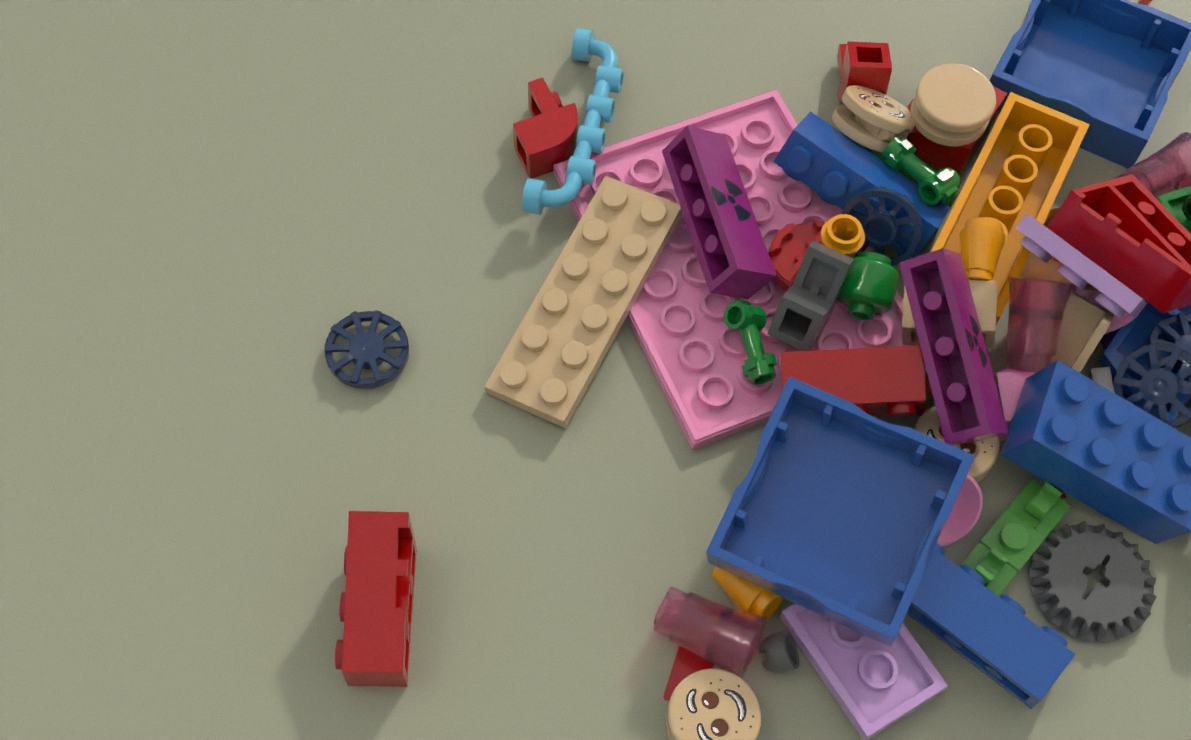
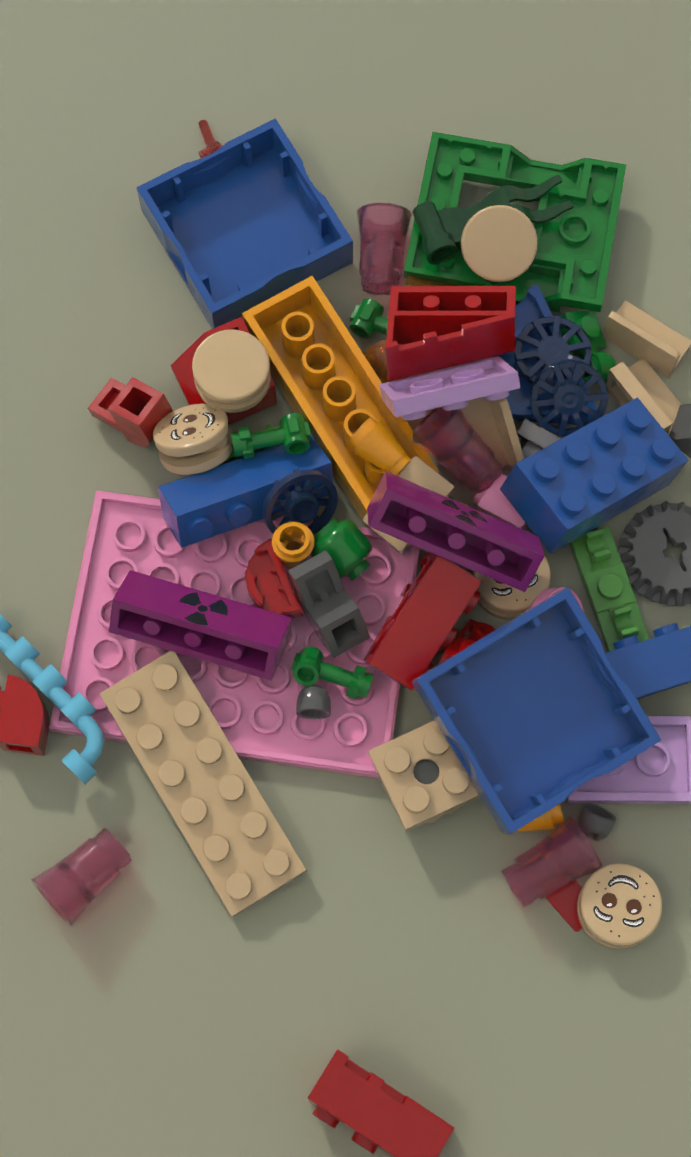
camera: 55 degrees left, 10 degrees up
dark blue wheel [325,310,409,389] -> none
none -> clear pink plant [31,828,132,926]
none -> dark grey hinge [296,685,331,719]
none -> tan piece [368,720,481,832]

